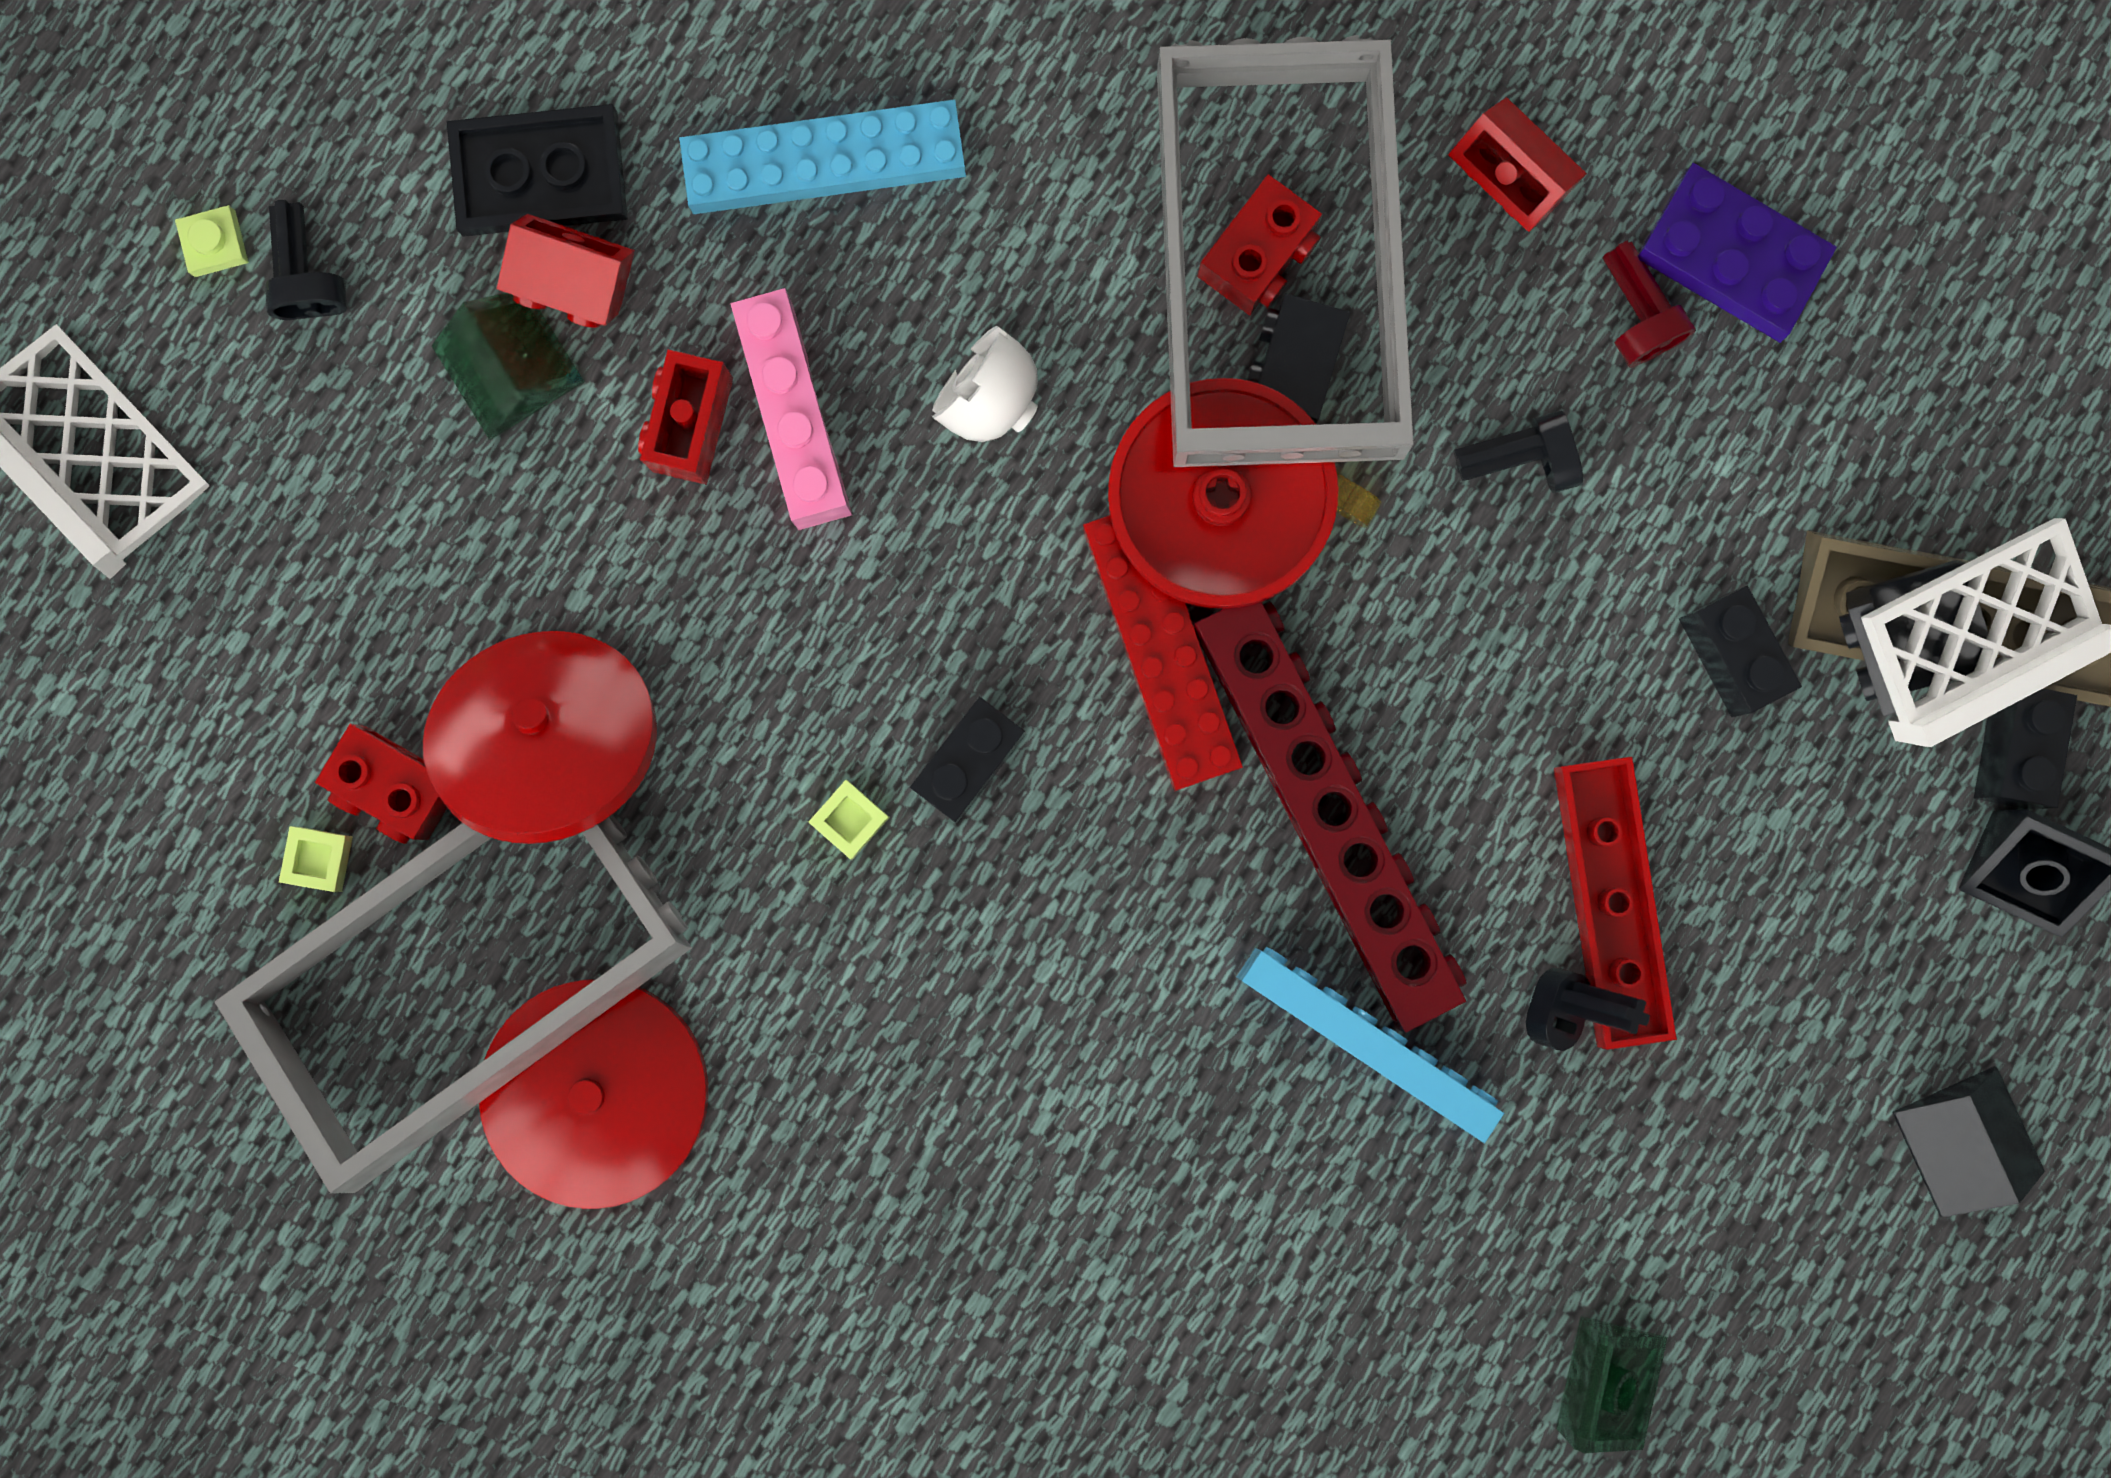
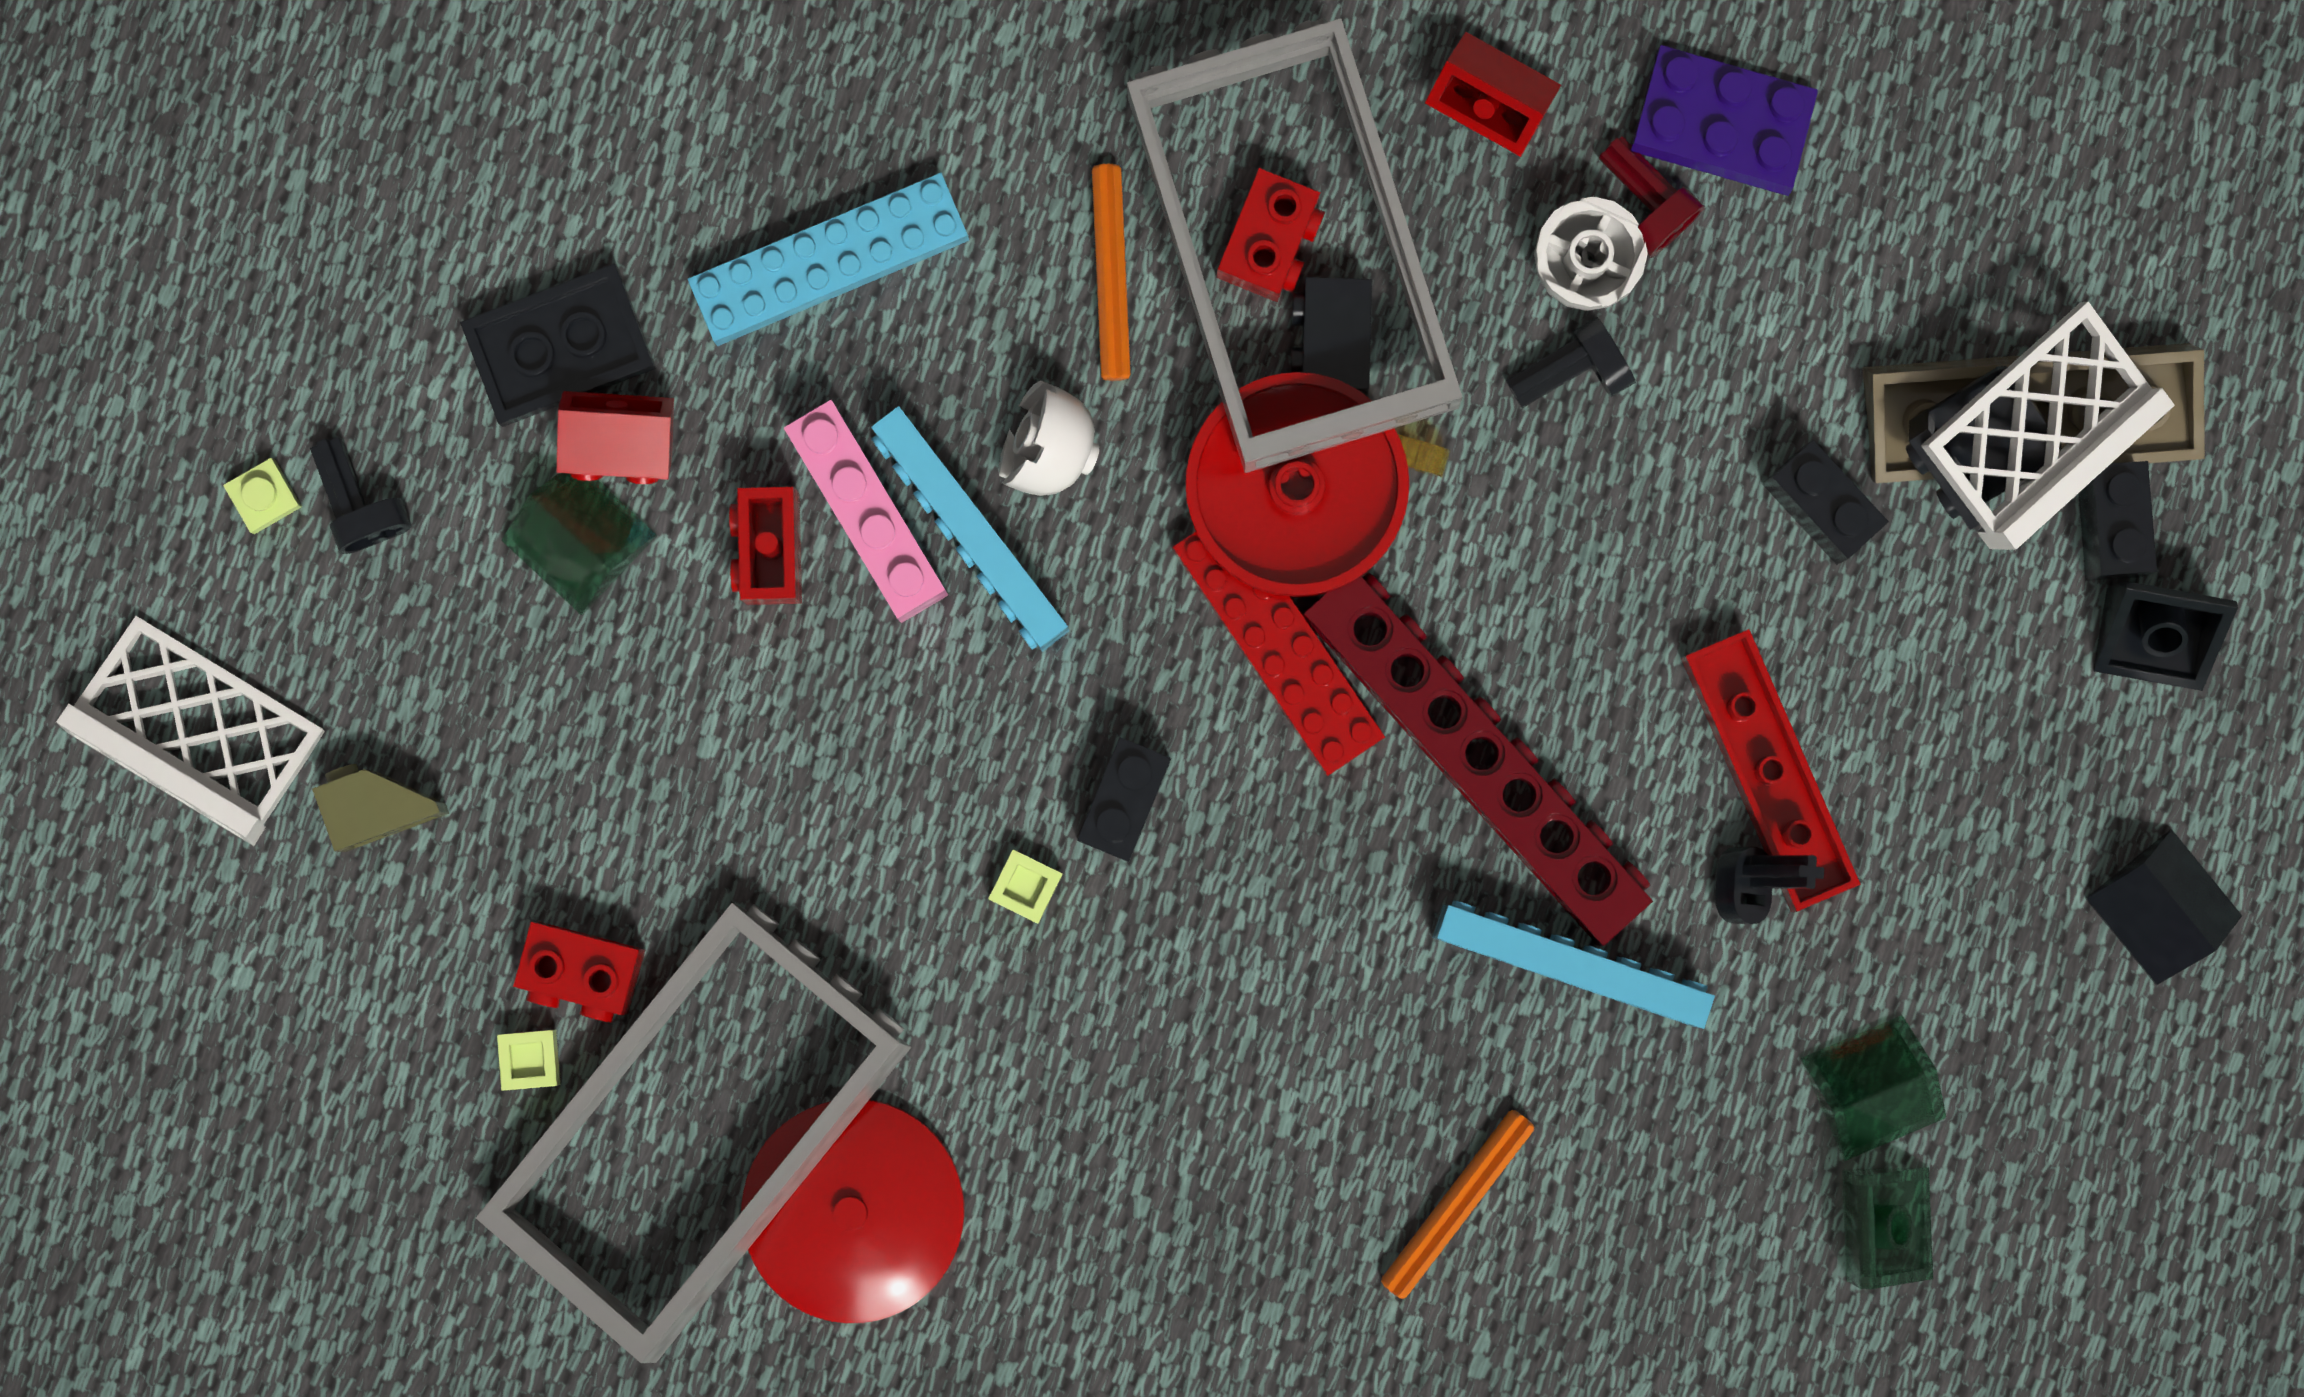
camera: 15 degrees left, 0 degrees up
red dish [423,631,657,844] -> none
none -> olive slope [312,764,450,852]
none -> medium azure piece [871,406,1069,652]
none -> orange axle [1092,163,1131,381]
none -> orange axle [1381,1110,1534,1299]
none -> white cylinder [1534,197,1648,311]
none -> clear green slope [1800,1015,1947,1161]

